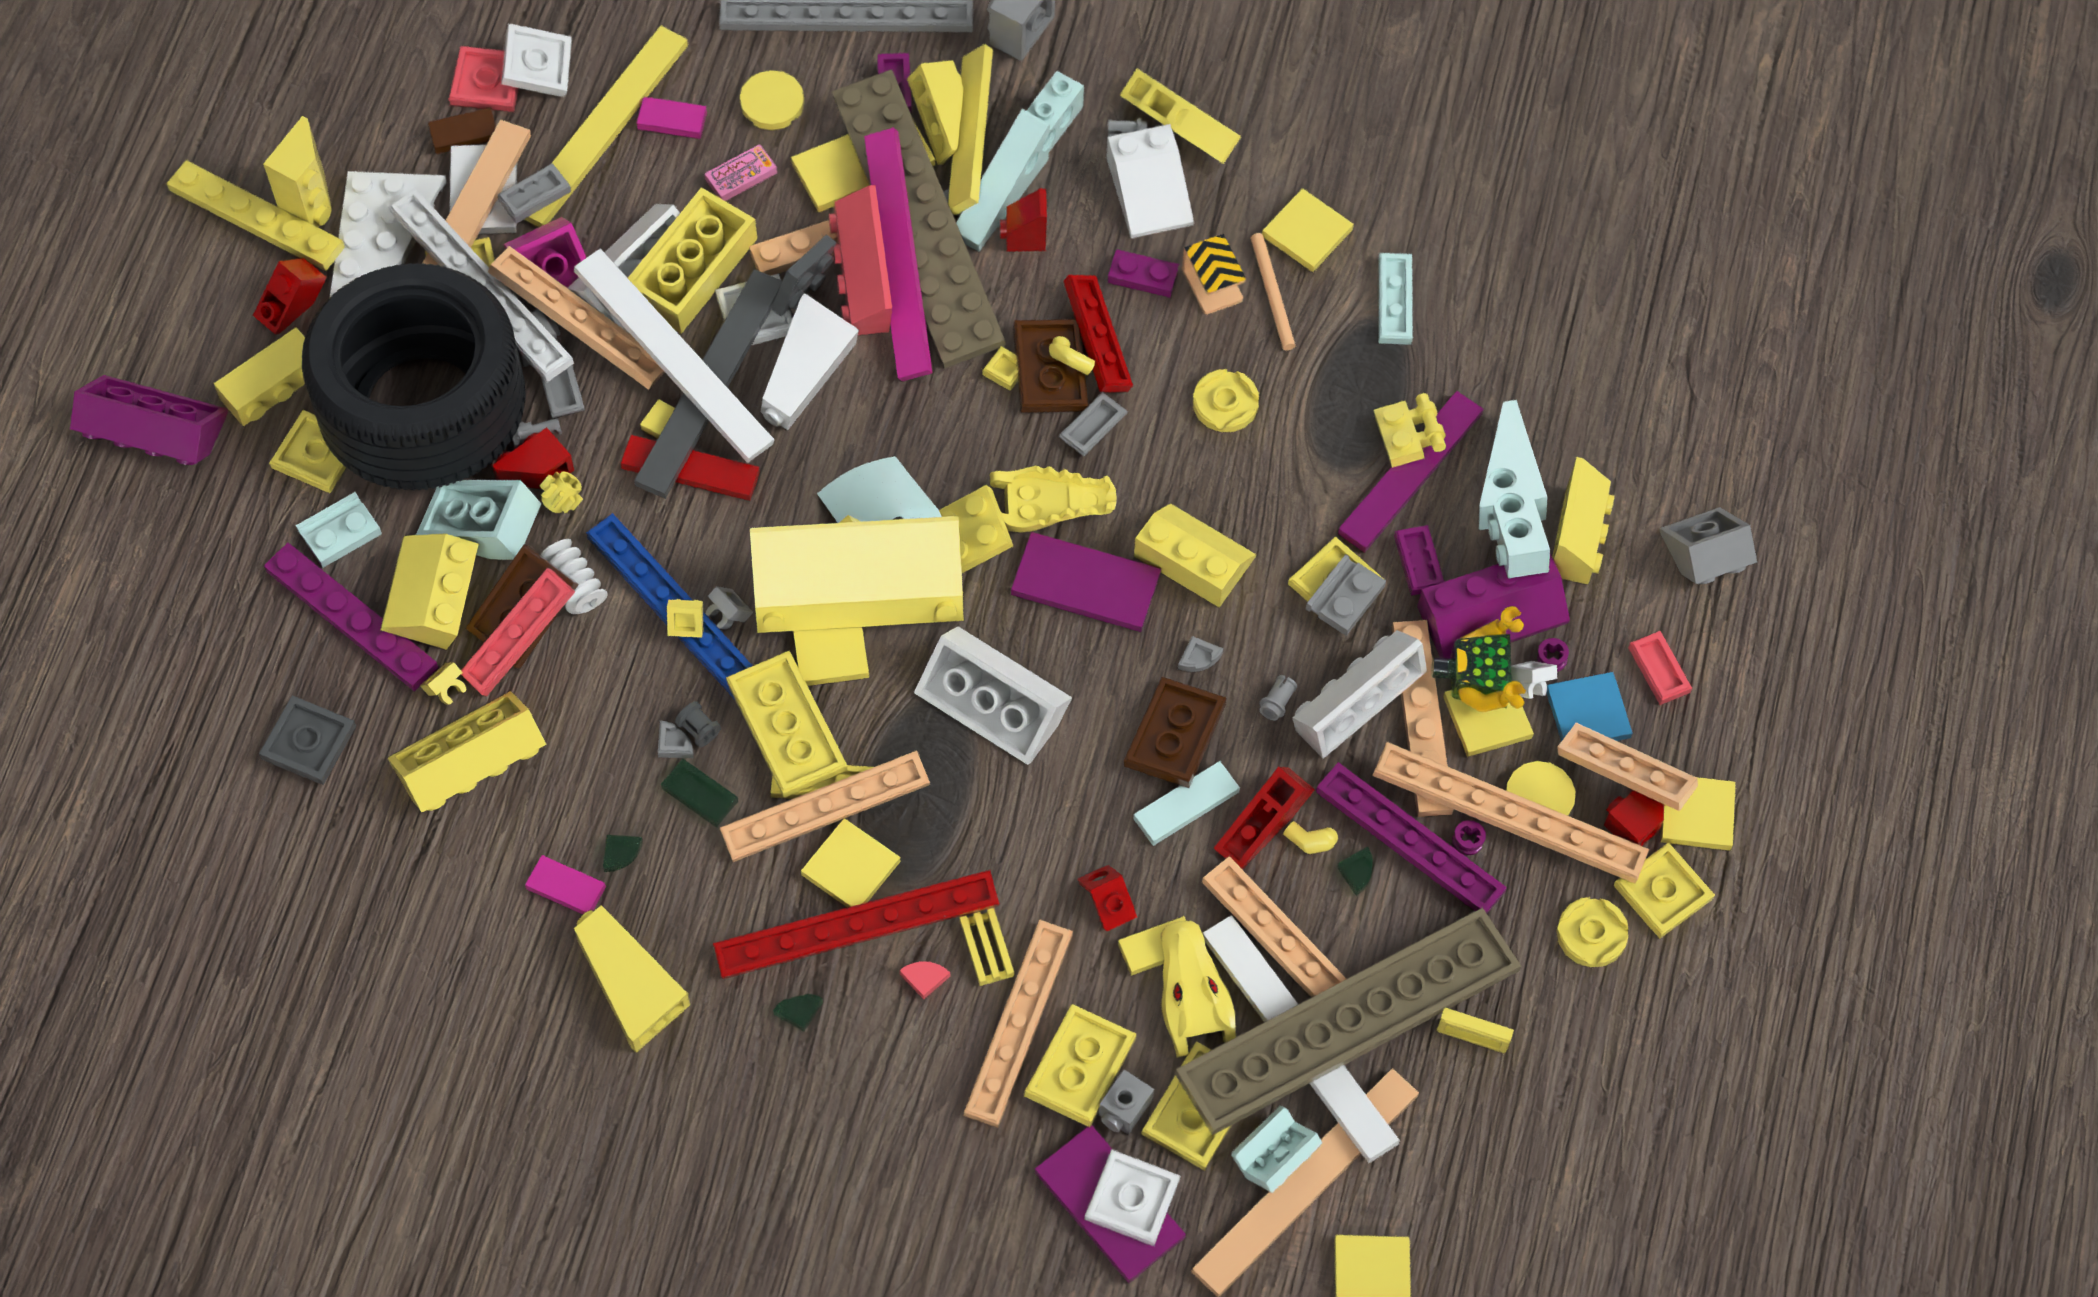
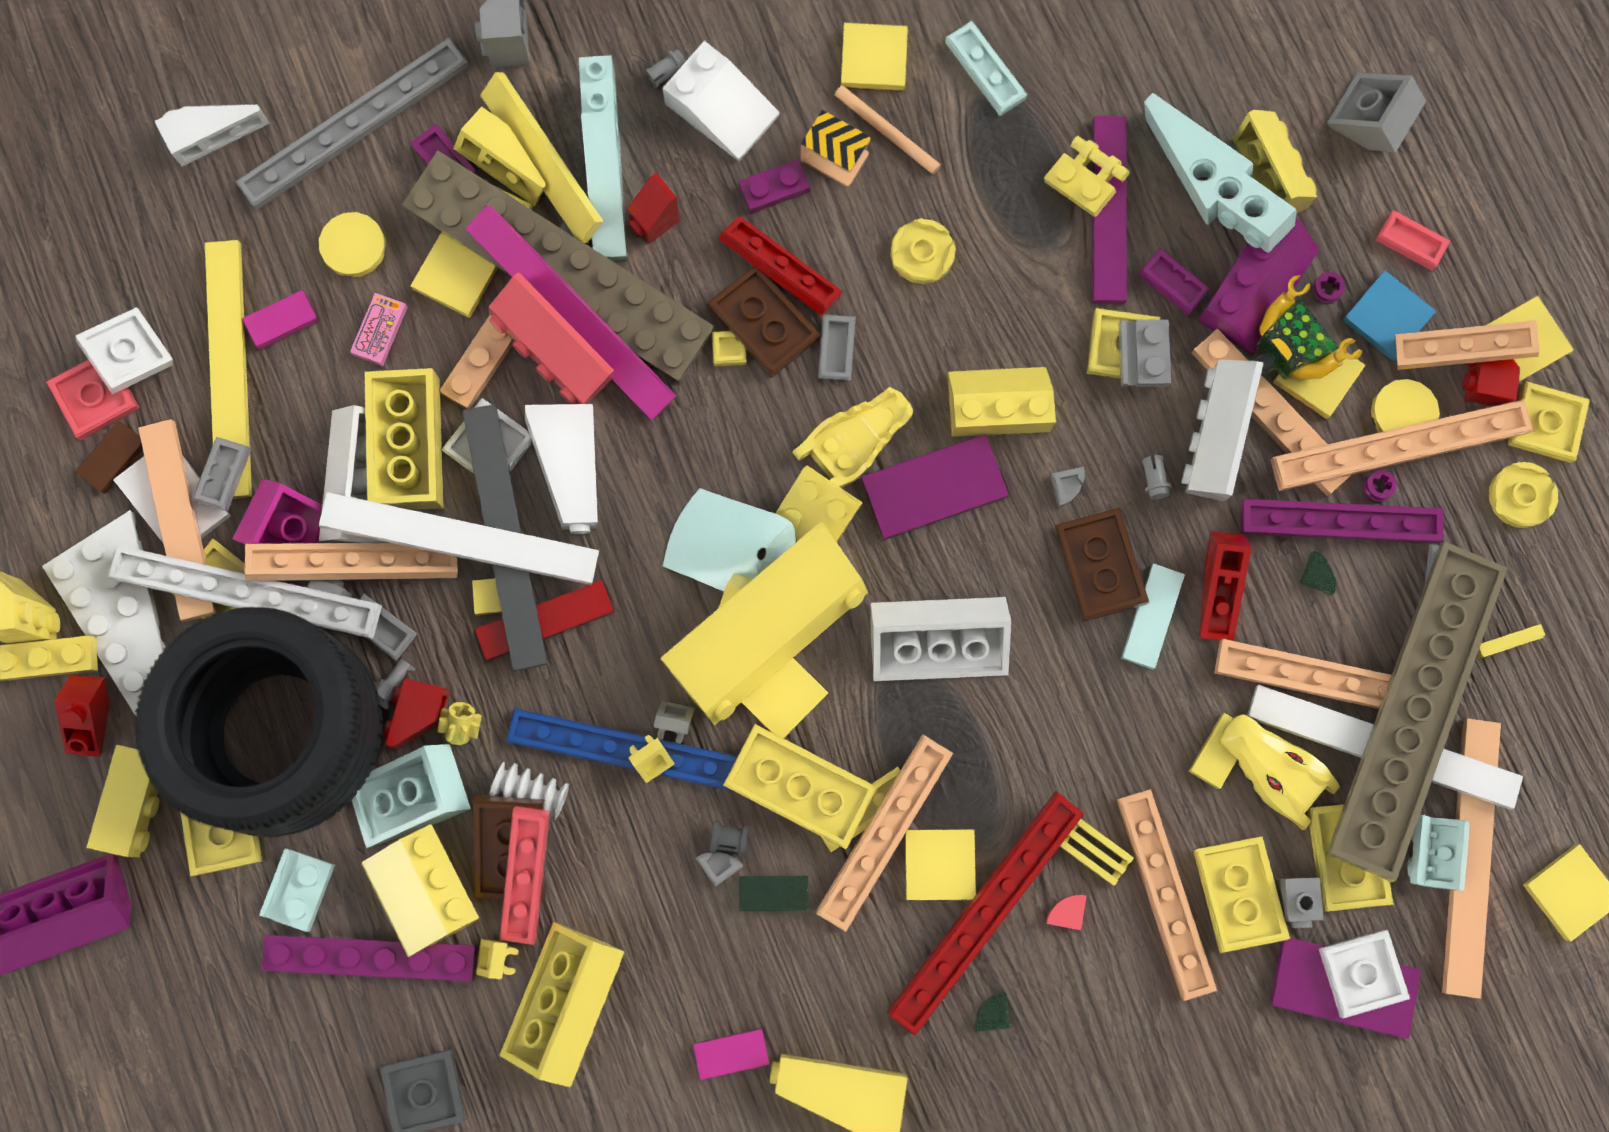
camera: 40 degrees left, 15 degrees up
clear green tile [603,835,643,872] -> none
dark grey plate [771,234,837,317] -> none
light yellow arm [1049,336,1095,375] -> none
red bracket [1077,865,1137,931] -> none
light yellow slope [1120,68,1241,164] -> none
light yellow arm [1283,821,1338,854] -> none
white tile [1508,661,1557,699] -> none

